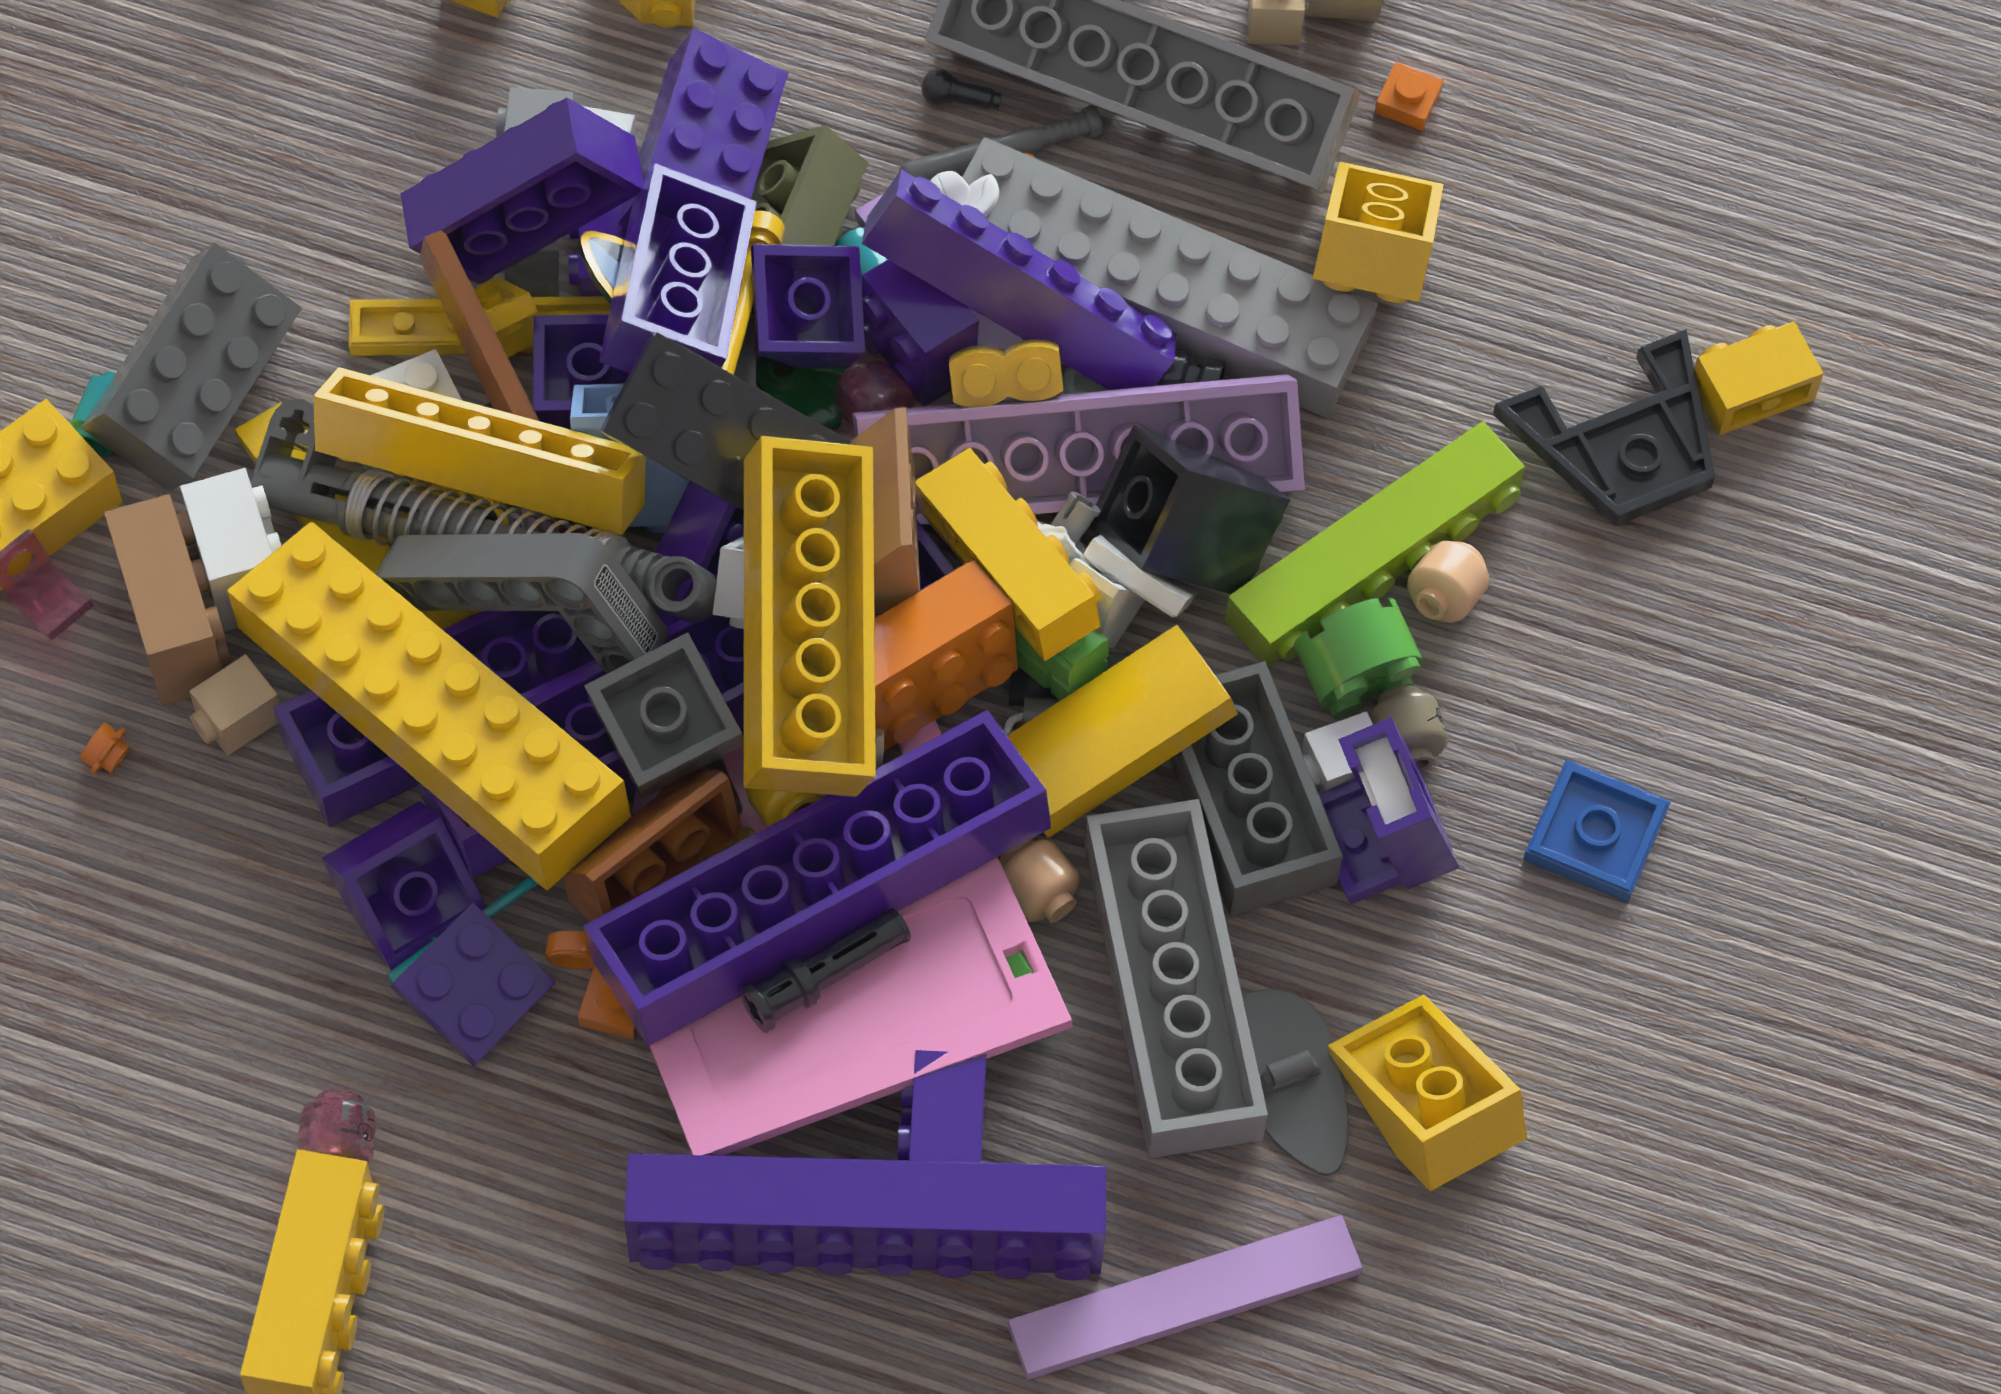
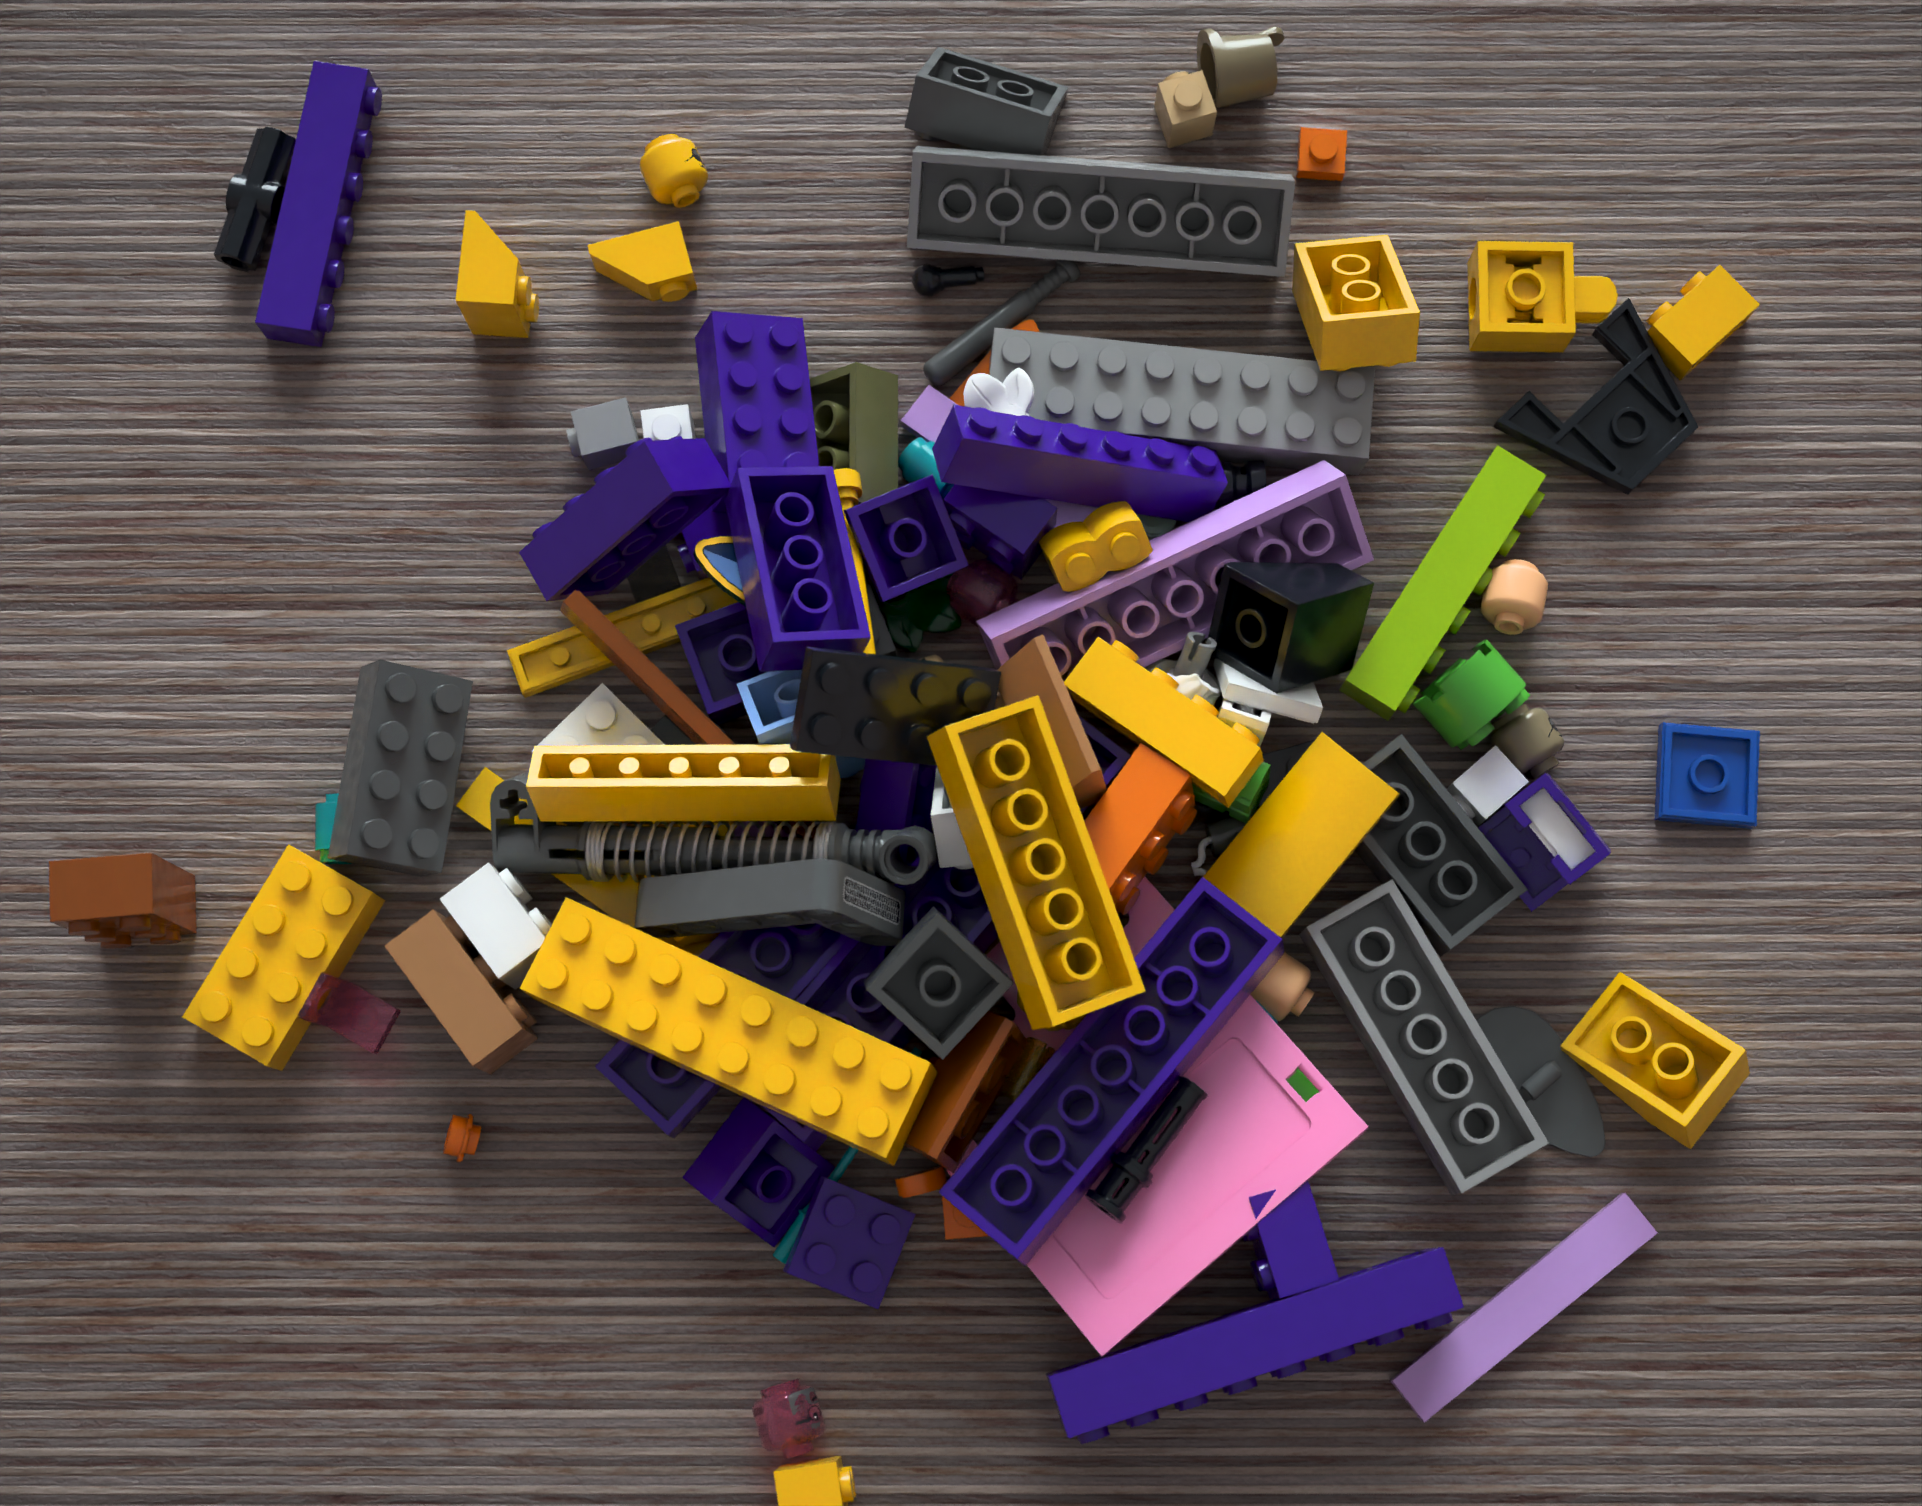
camera: 15 degrees left, 15 degrees up
tan brick [189,654,280,756] -> none
yellow slope [473,277,538,357] -> none
none -> yellow brick [1467,241,1618,352]

